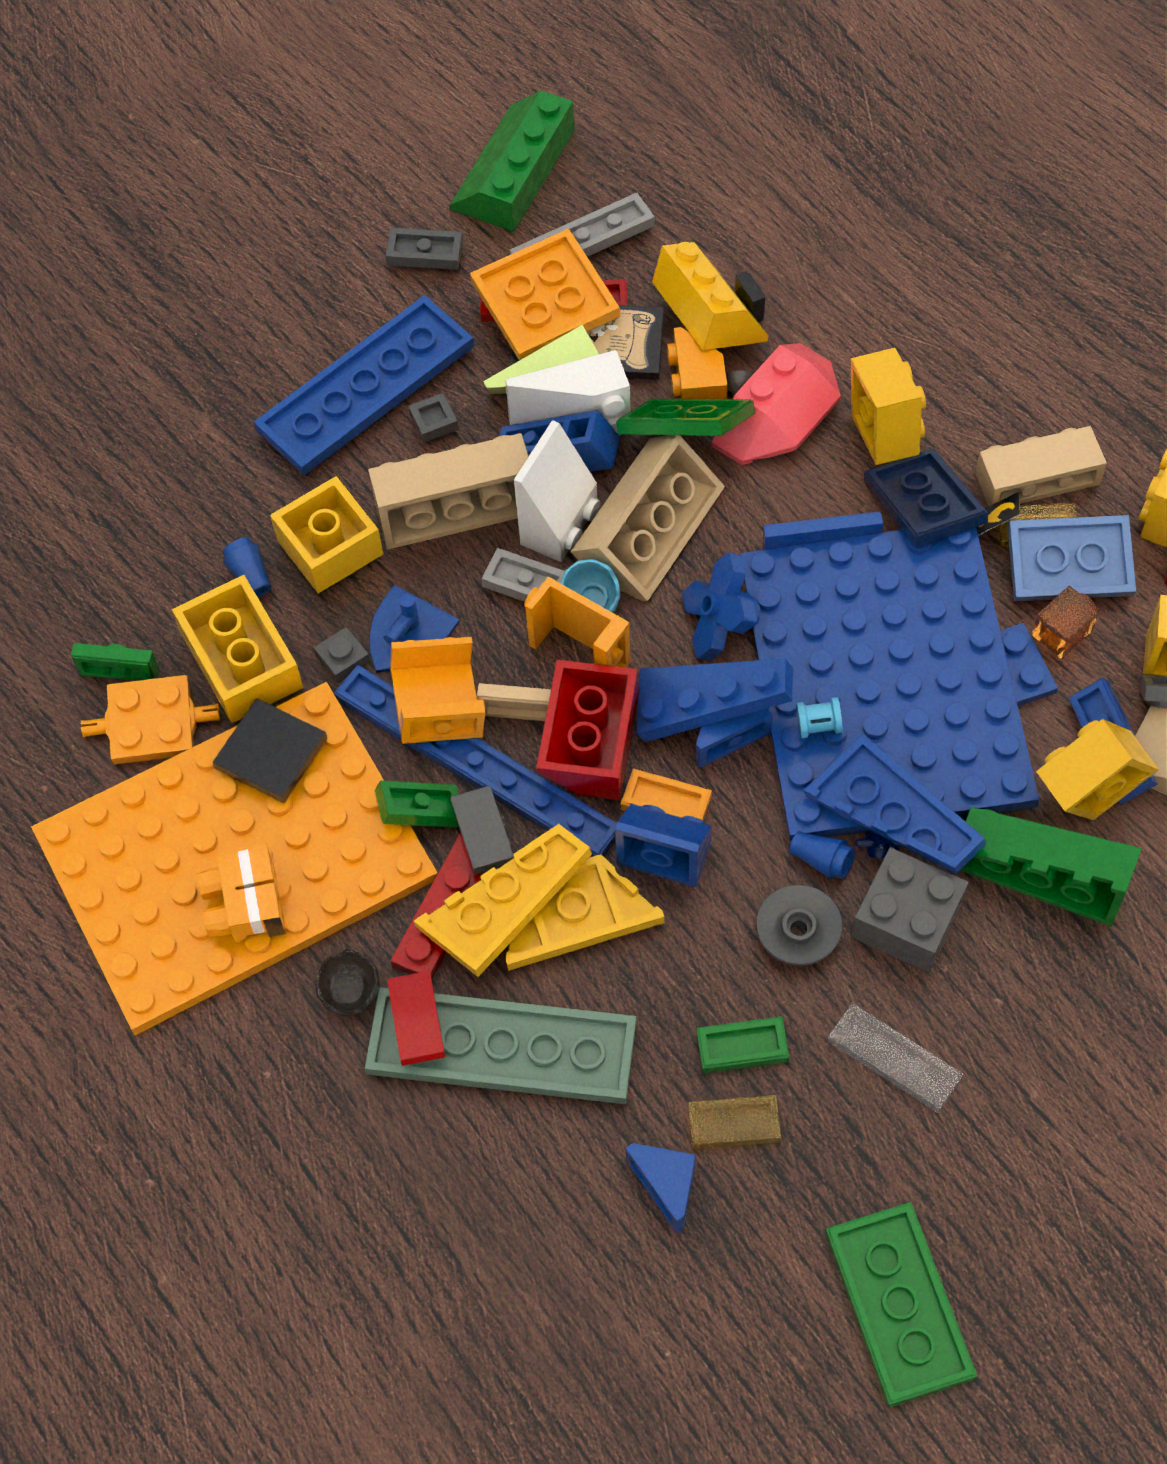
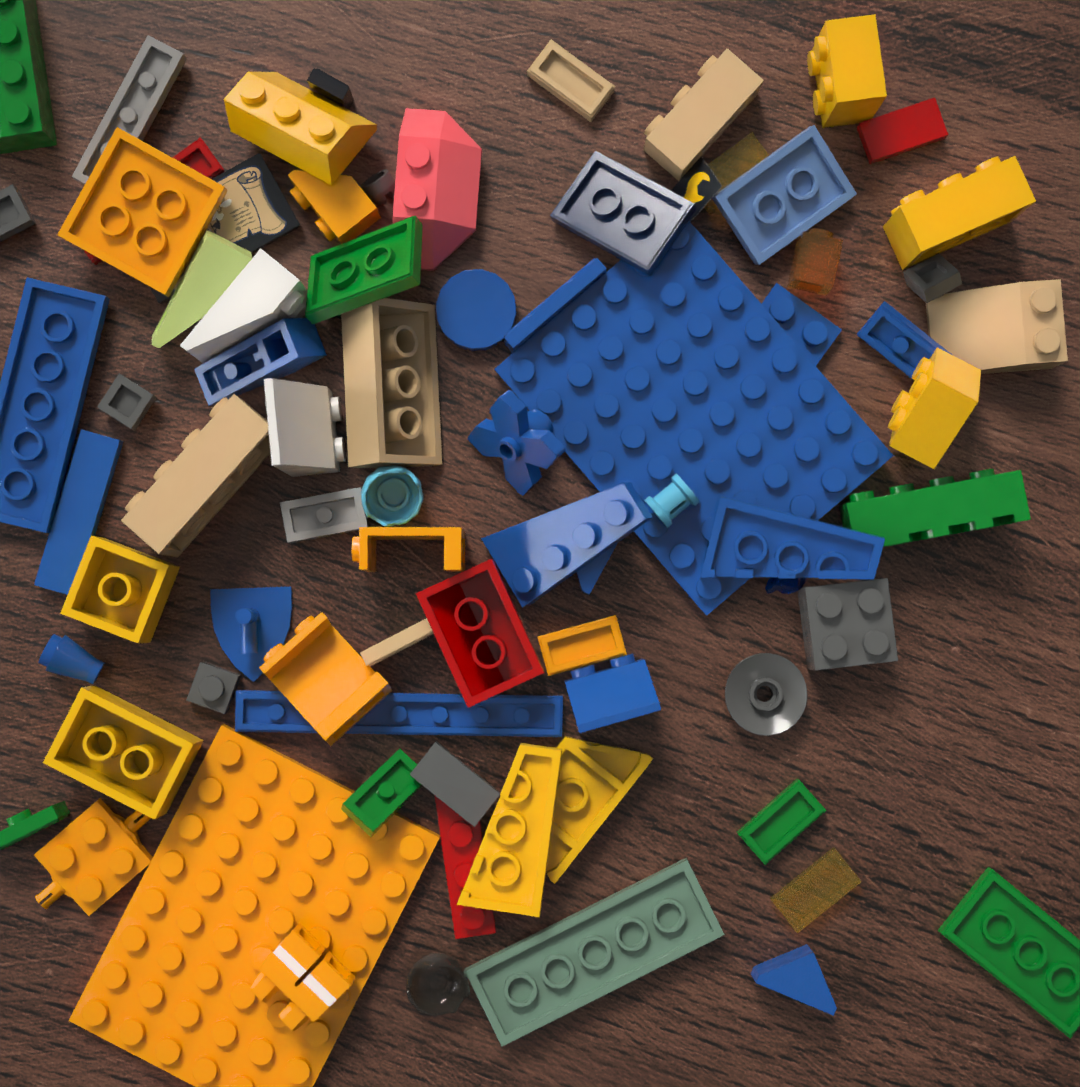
camera: 35 degrees left, 25 degrees up
black tile [212,698,328,803] -> none
red slope [387,971,445,1066] -> none
blue cone [789,831,855,879] -> none
clear tile [828,1003,964,1113] -> none
yellow brick [851,348,926,465] -> none
none -> blue tile [34,429,123,595]
none -> blue tile [436,269,517,351]
none -> tan tile [527,40,615,122]

